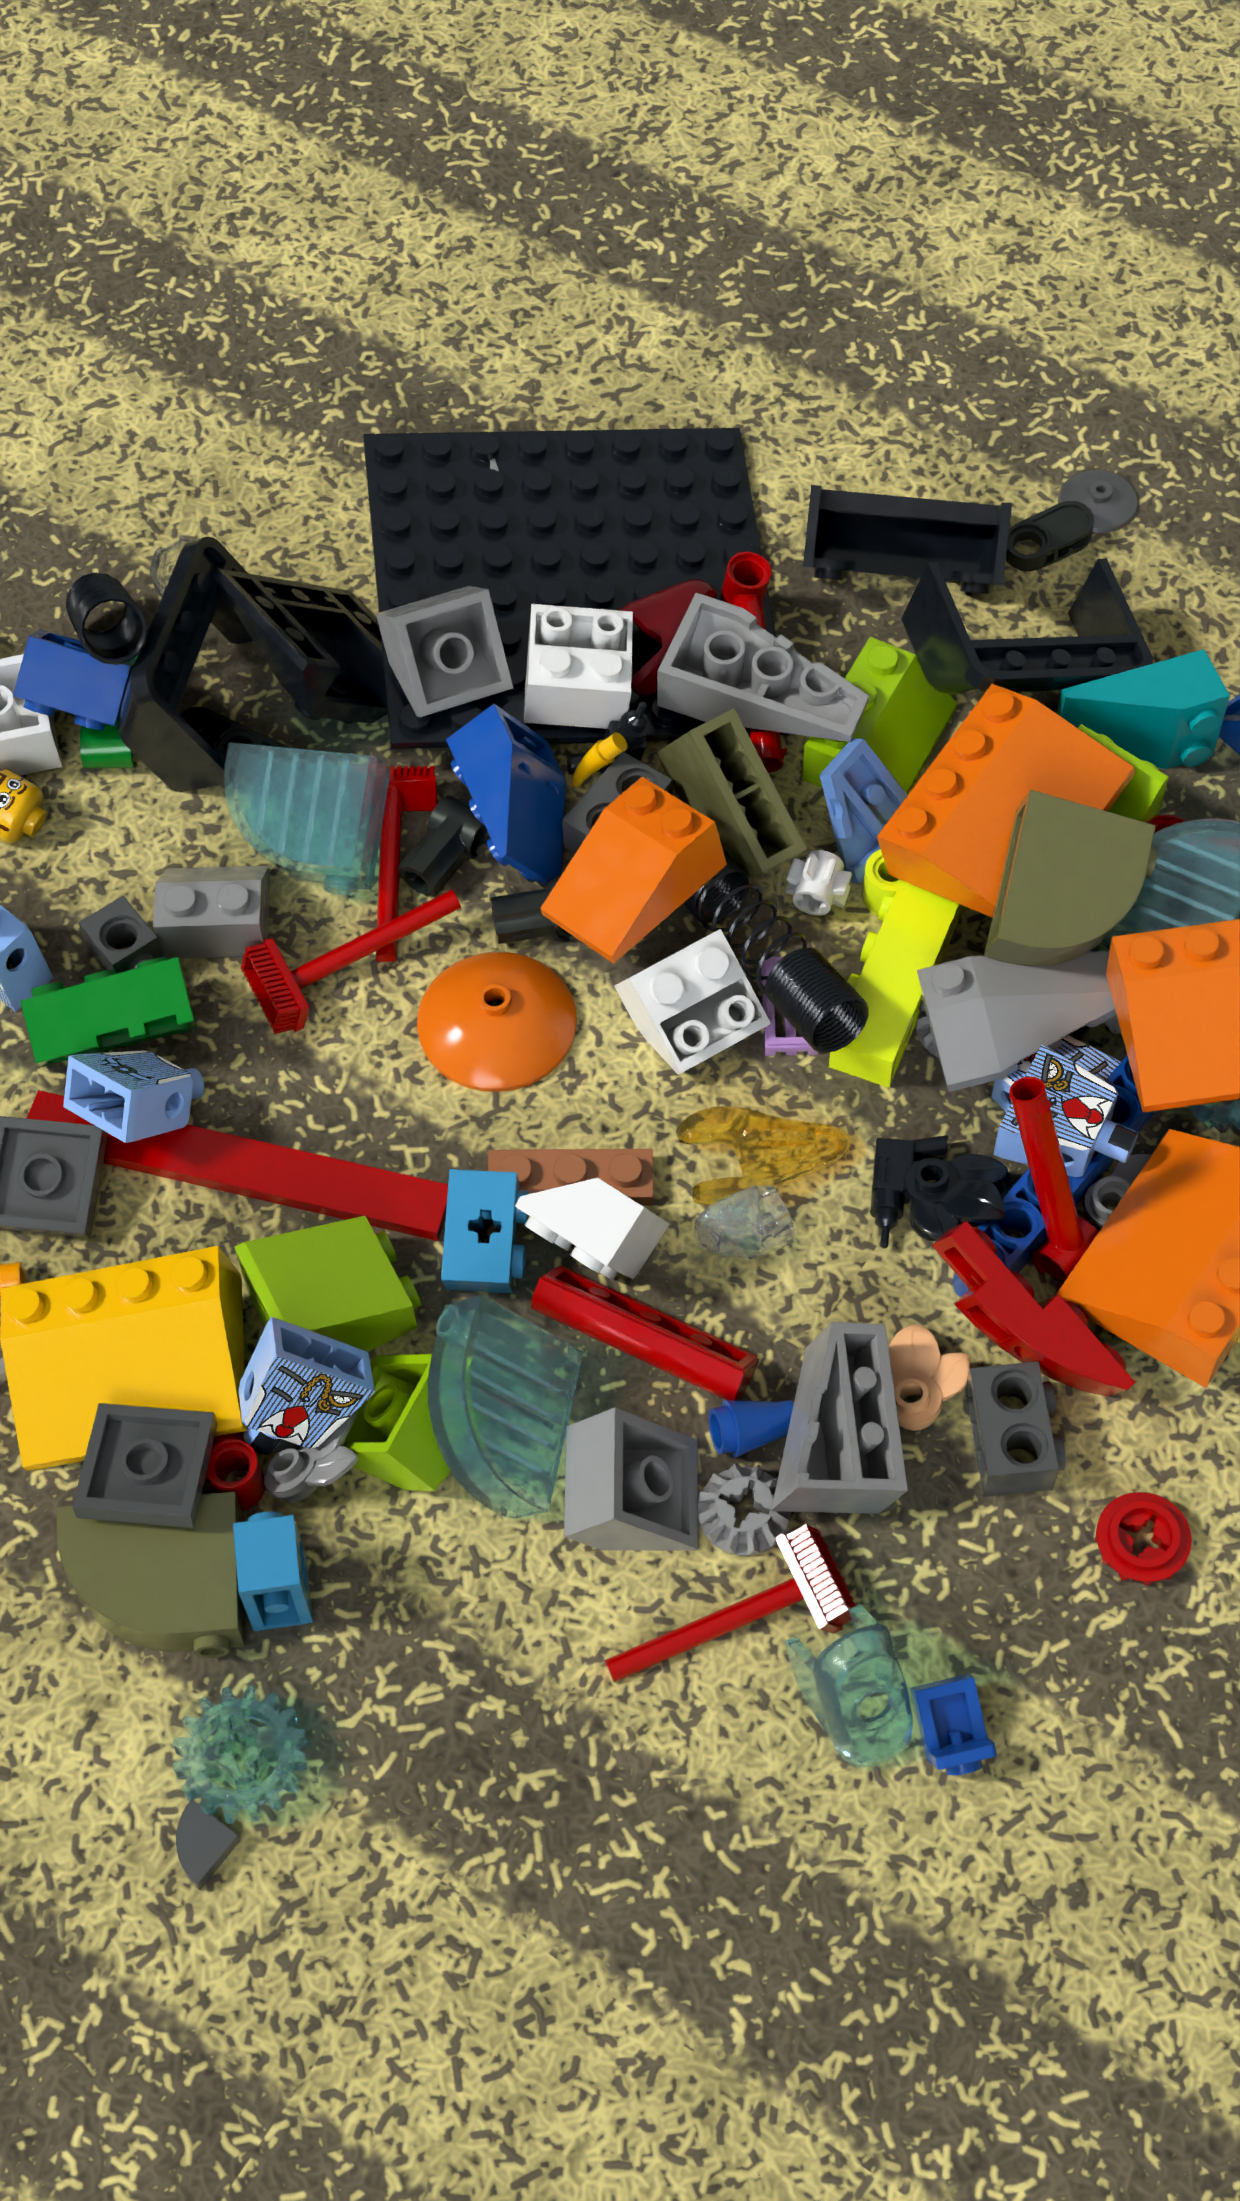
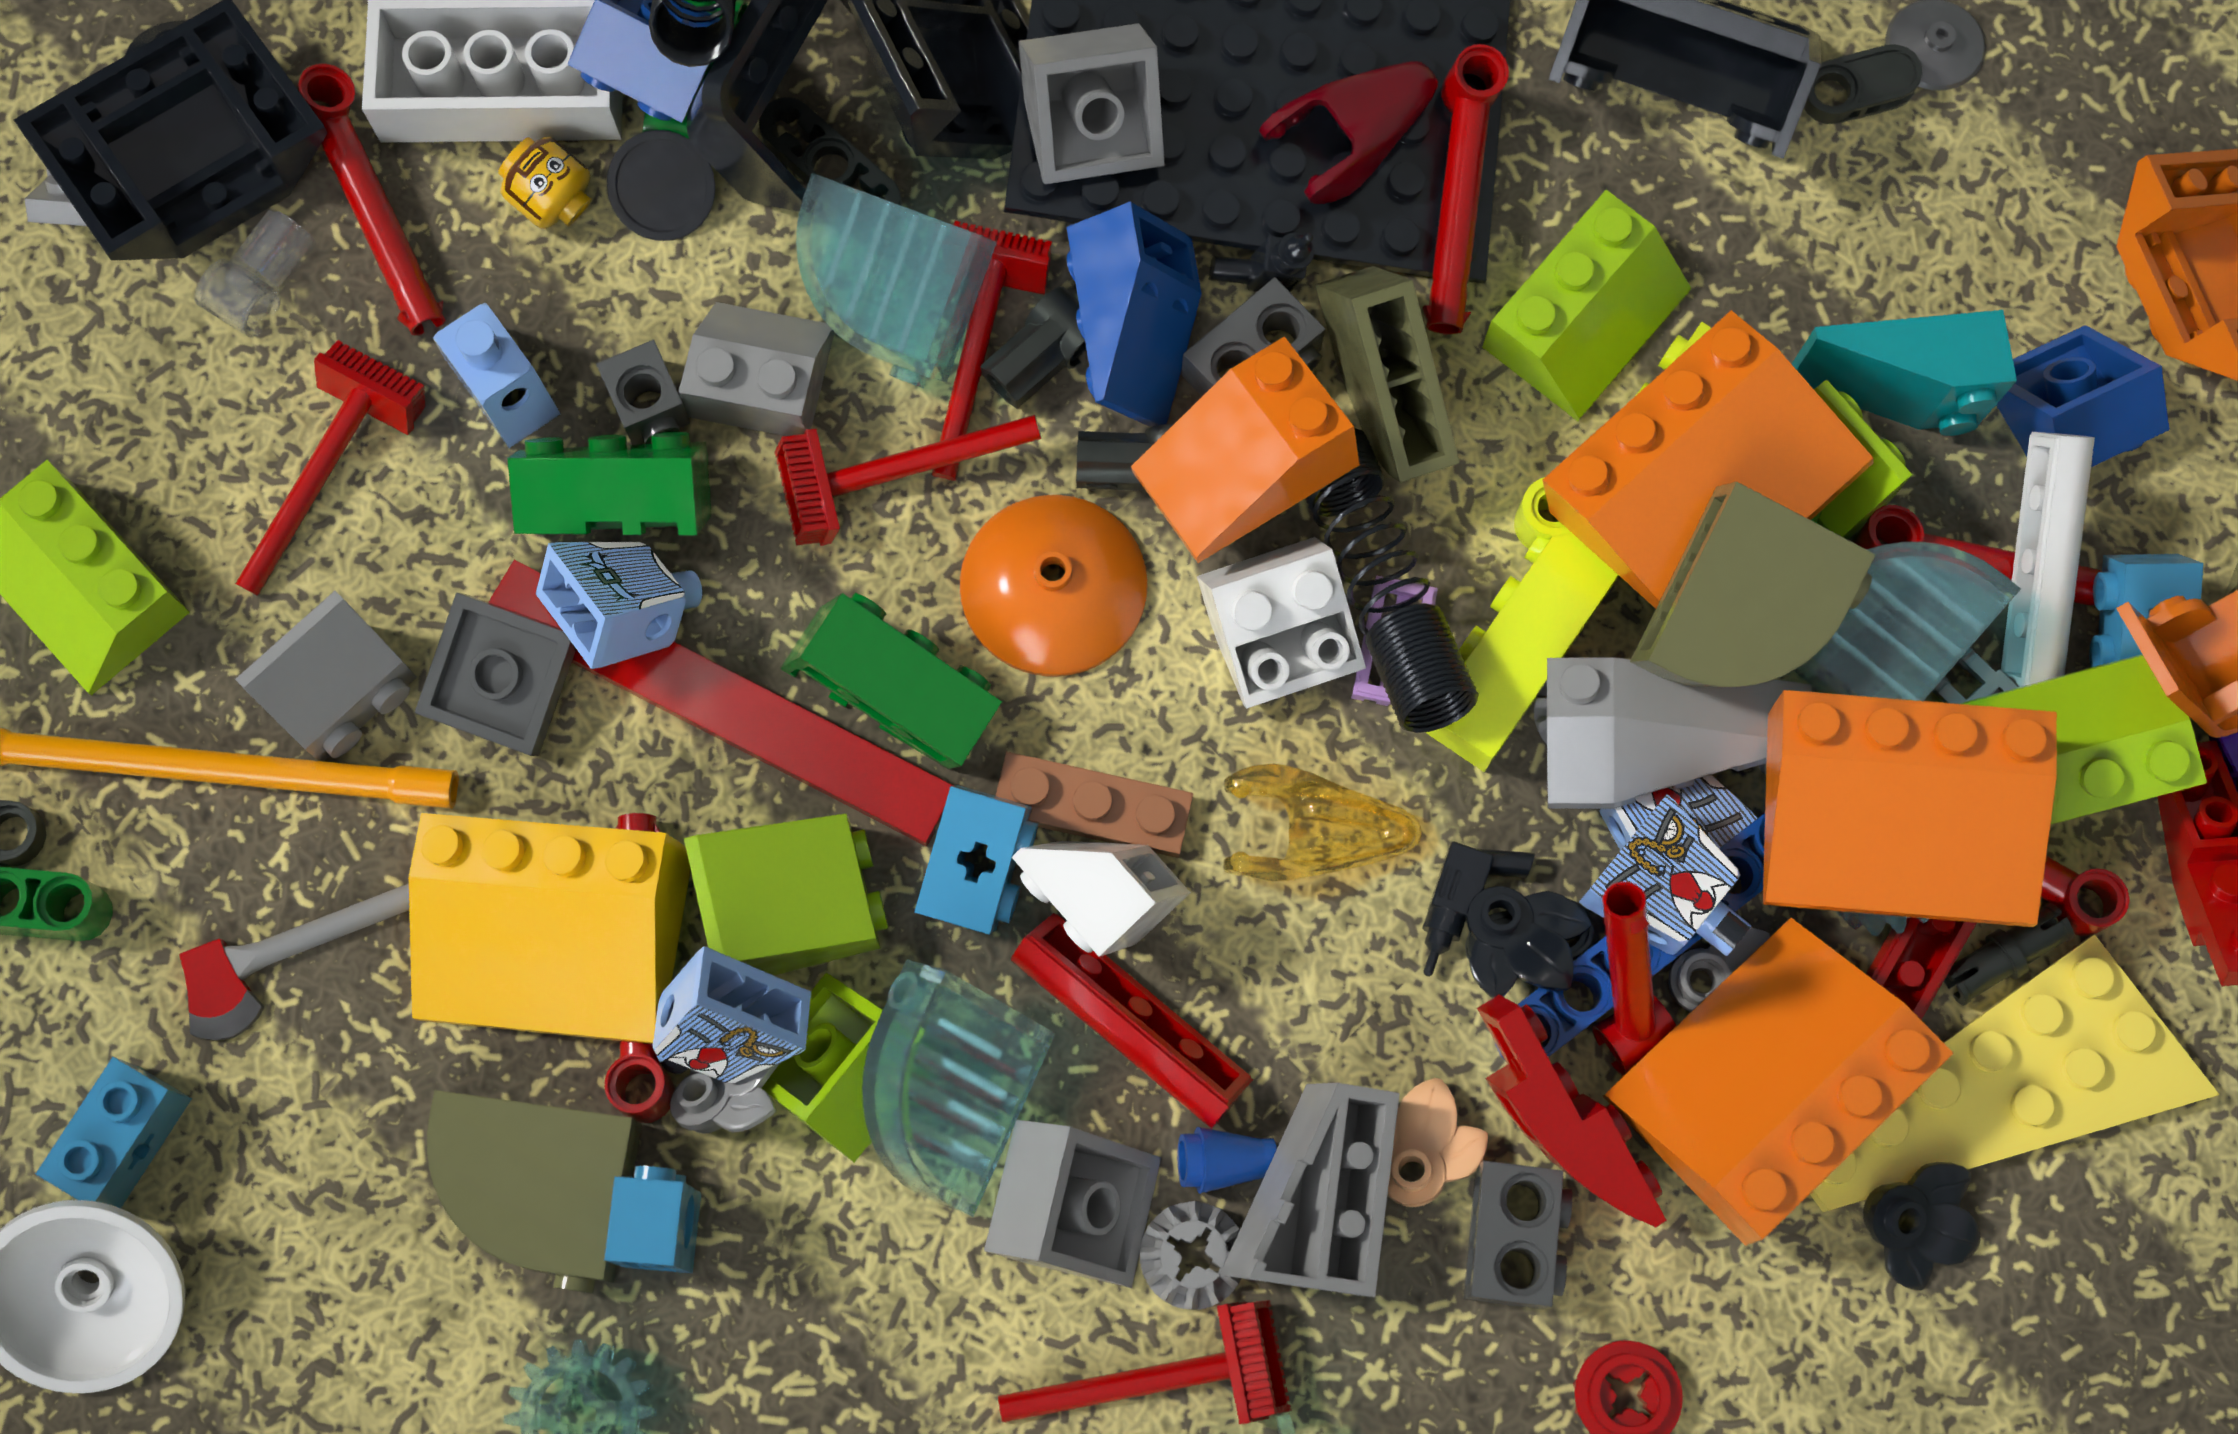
camera: 10 degrees right, 15 degrees up
dark grey plate [72,1403,217,1528] -> none
white slope [524,604,633,729] -> none
yellow helmet [571,732,627,787] -> none
light grey wedge [657,593,869,742] -> none
clear rock [694,1185,795,1261] -> none
white gear [785,850,852,916] -> none
medium blue wing [820,738,908,884] -> none
black windscreen [901,559,1153,694] -> none
none -> black piece [607,130,715,241]
none -> green wedge [780,593,1002,770]

